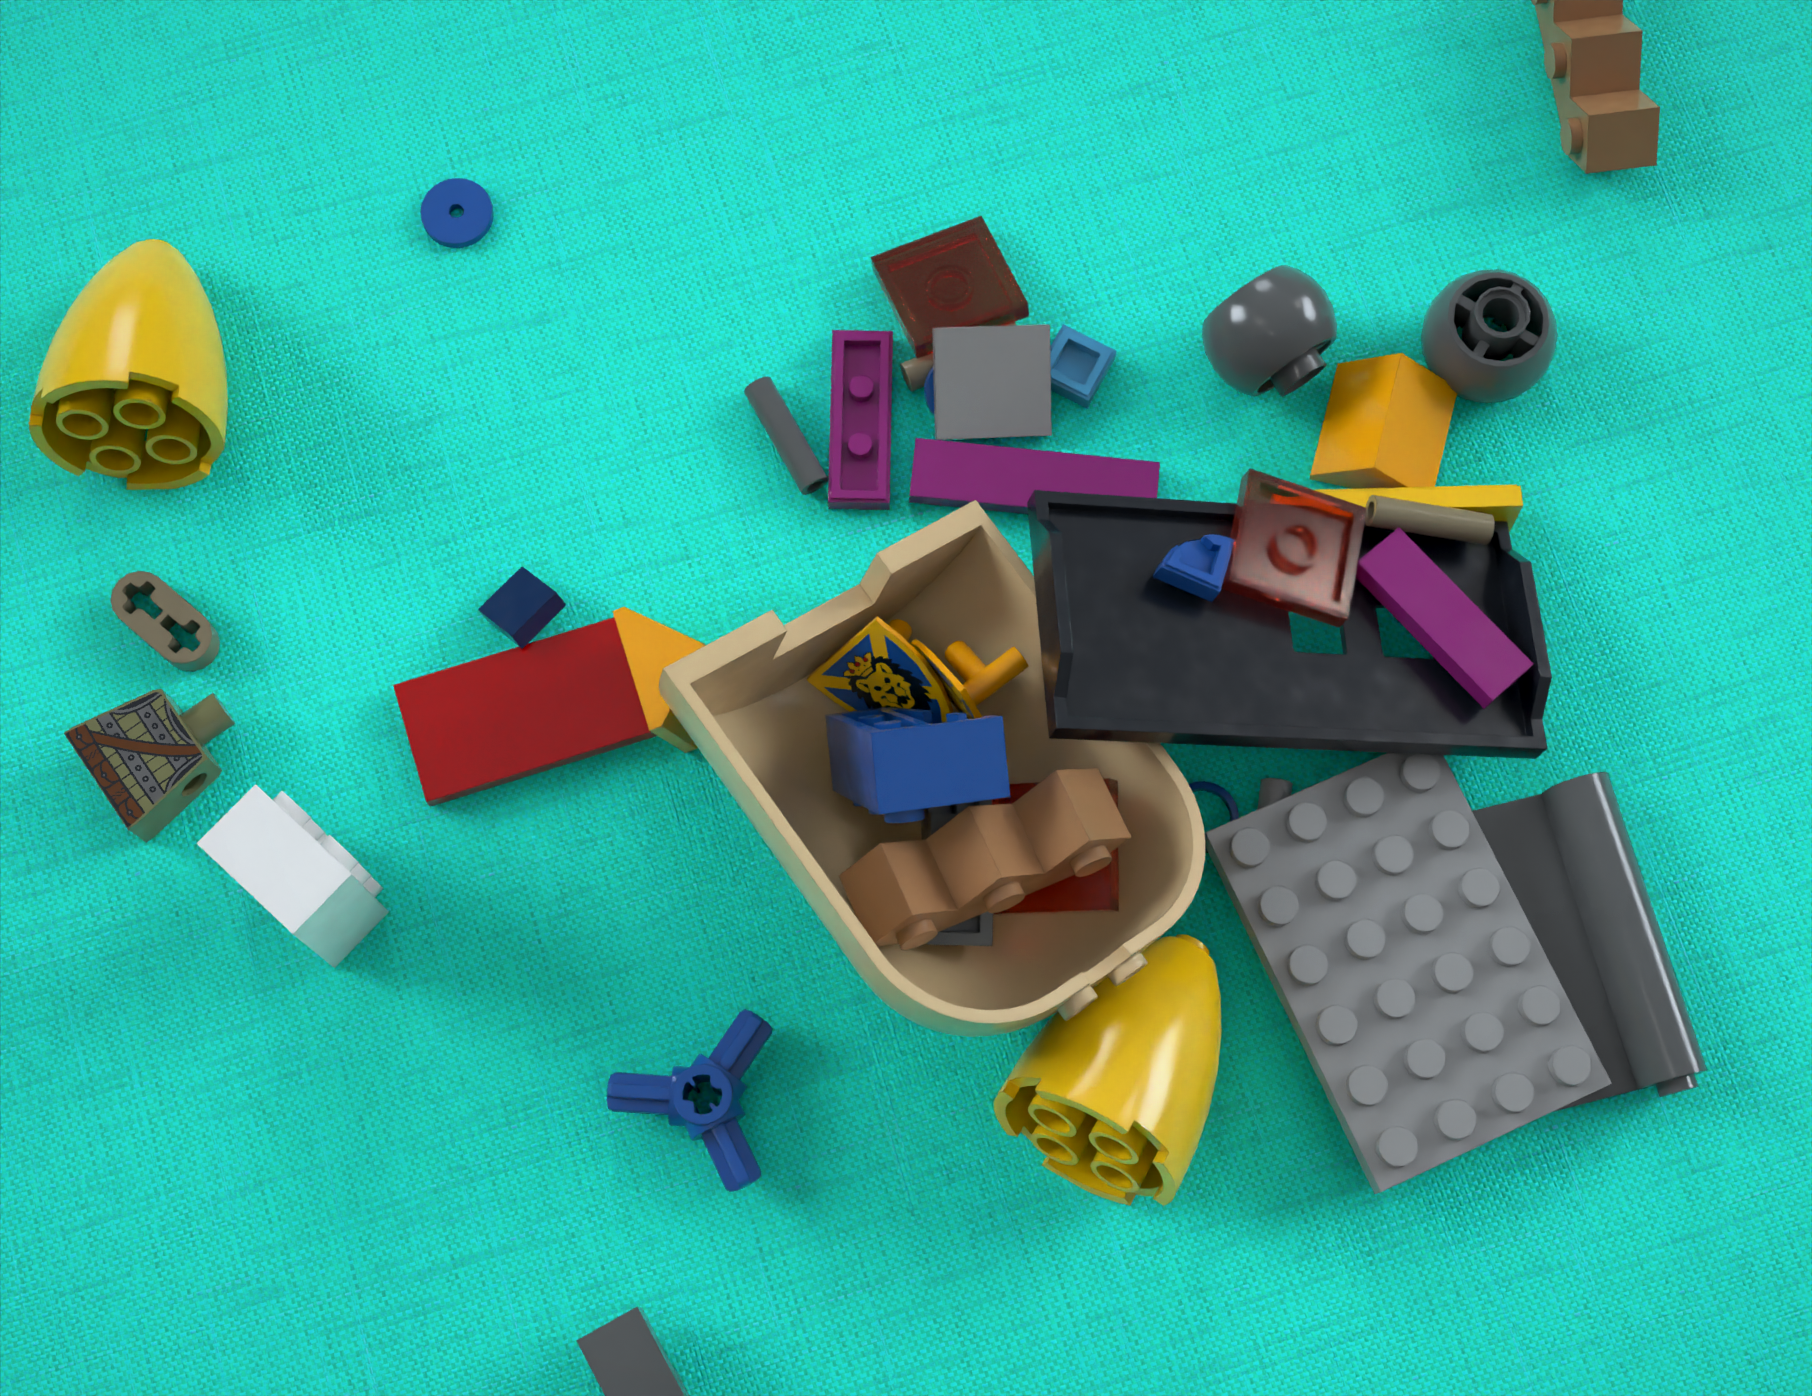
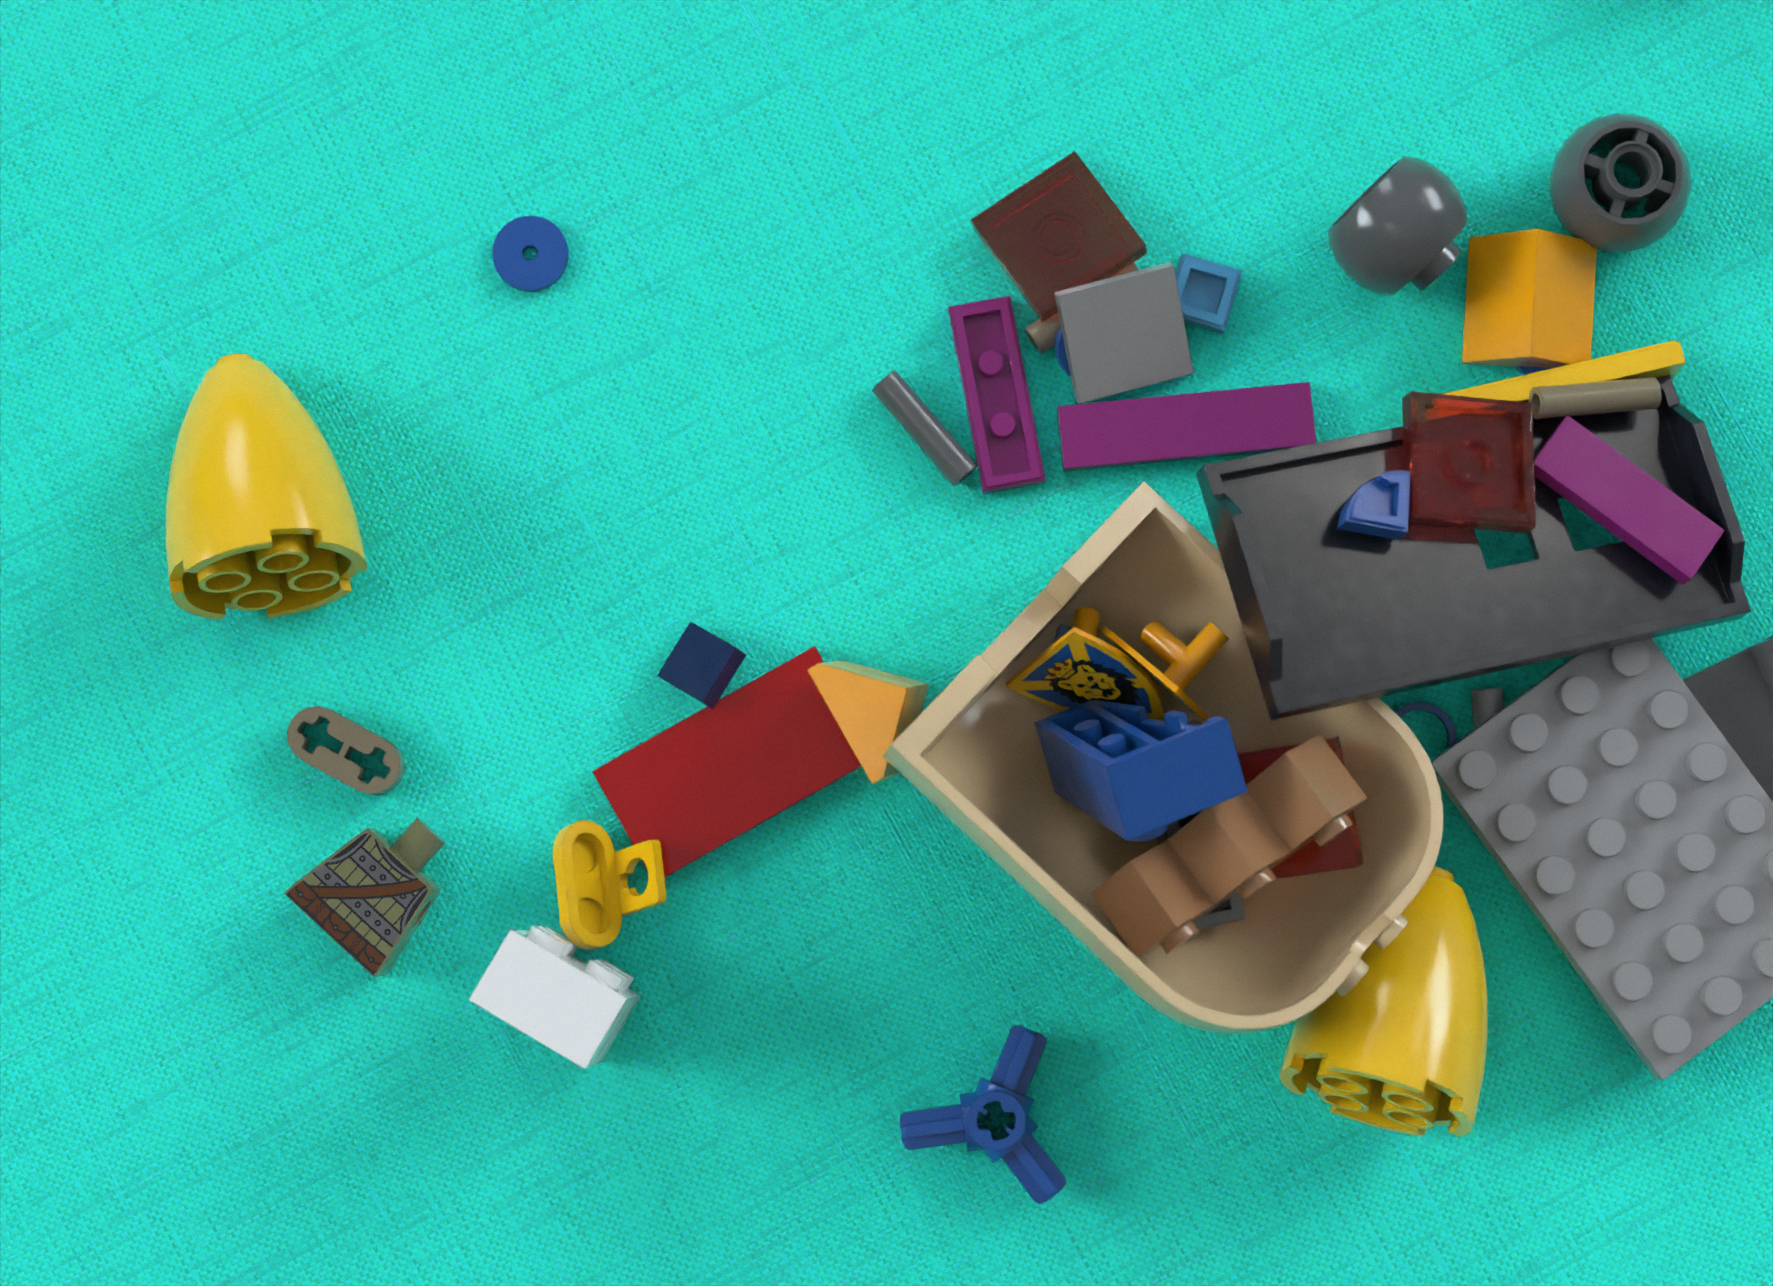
camera: 10 degrees left, 10 degrees up
none -> yellow bracket [553,820,667,950]

